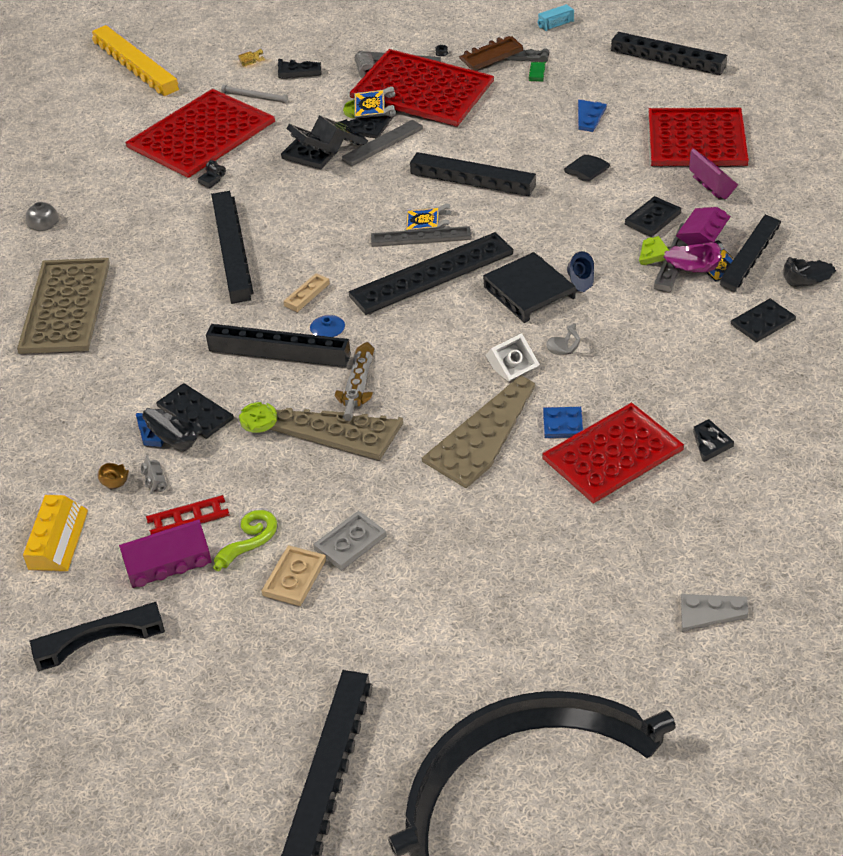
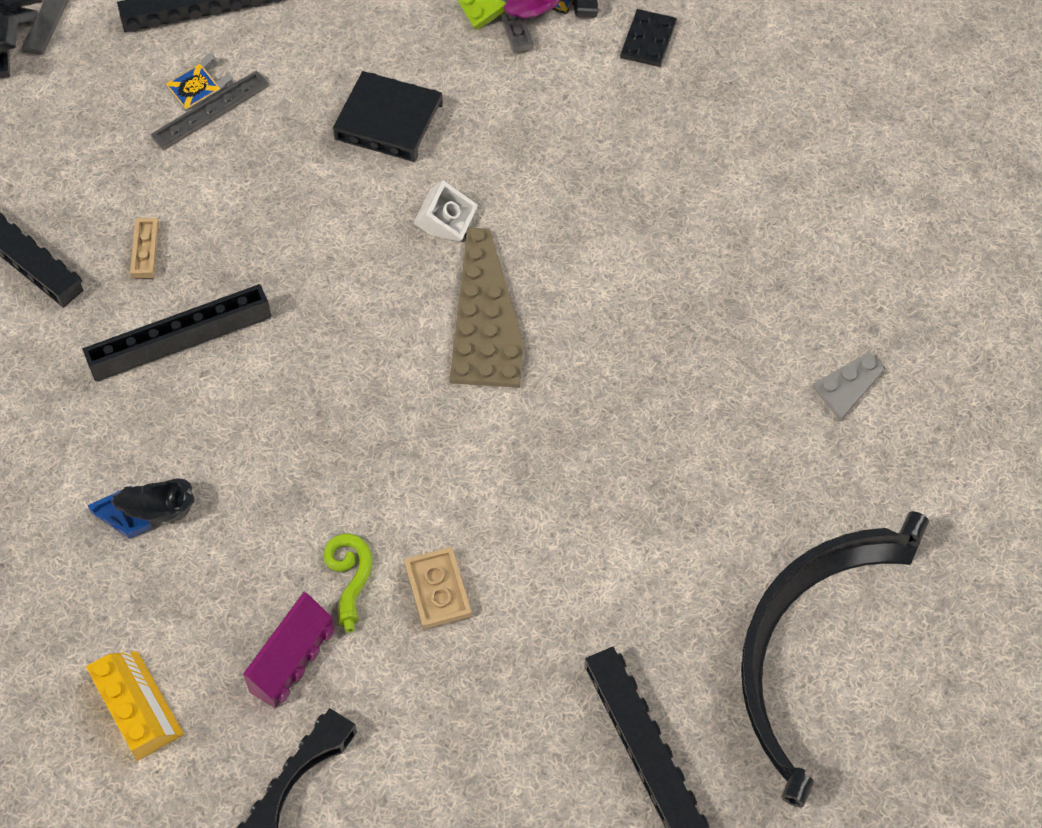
camera: 40 degrees left, 15 degrees up
pearl gold hair [98,463,129,489] -> none
light grey hinge [141,455,167,494] -> none
red bar [146,495,230,535] -> none
black plate [156,383,234,439] -> none
lime tile [239,402,277,433] -> none
dark tan wing [269,408,404,461] -> none
blue dish [310,315,345,337] -> none
light grey plate [313,510,387,571] -> none
sword [335,342,375,421] -> none
black plate [348,232,514,315] -> none
red plate [542,402,684,504] -> none
blue plate [543,406,583,438] -> none
light grey piece [546,323,580,355] -> none
dark blue piece [567,251,594,292] -> none
black wing [693,419,734,462] -> none

